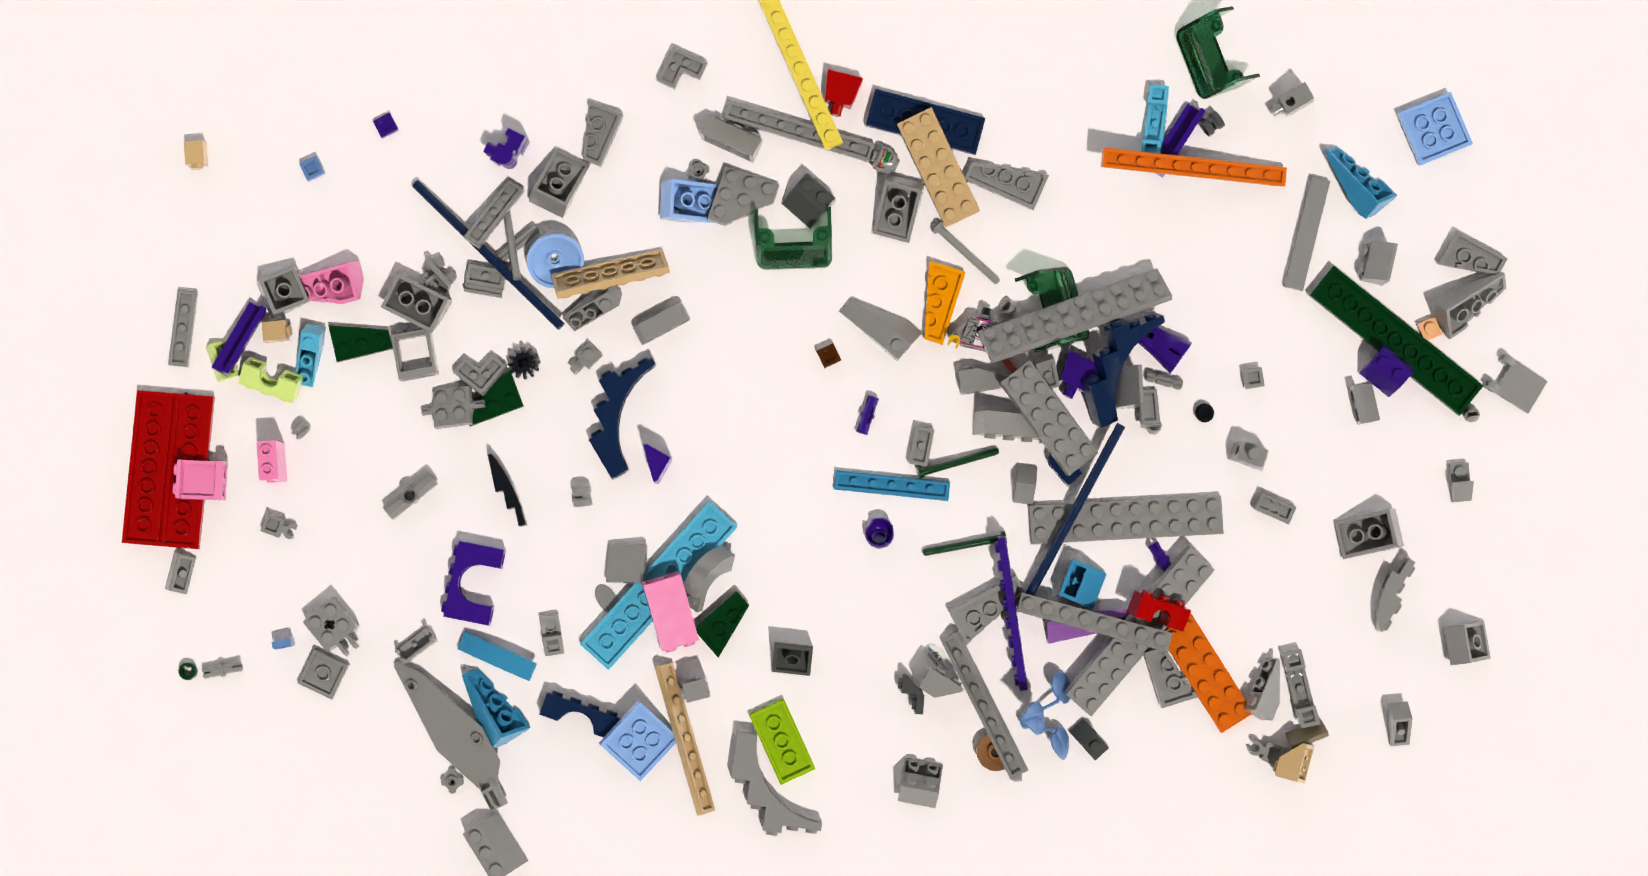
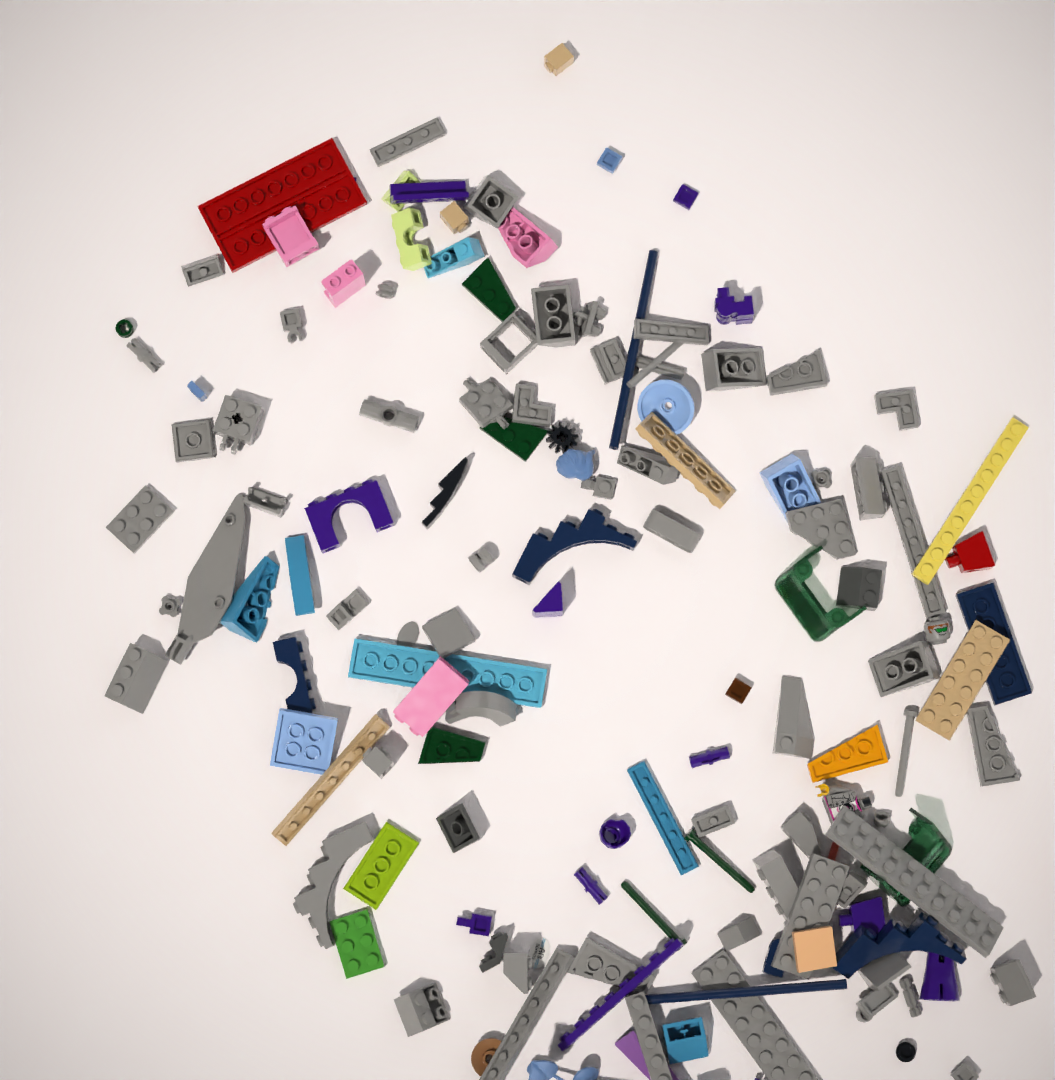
camera: 55 degrees right, 5 degrees down
none -> light grey plate [105,485,174,554]
none -> bright green plate [329,909,385,979]
none -> dark purple plate [456,913,492,936]
none -> medium blue hair [556,449,595,481]
none -> dark purple pin [574,867,608,905]
none -> light nougat tile [792,926,837,973]
none -> light grey slope [990,959,1037,1006]

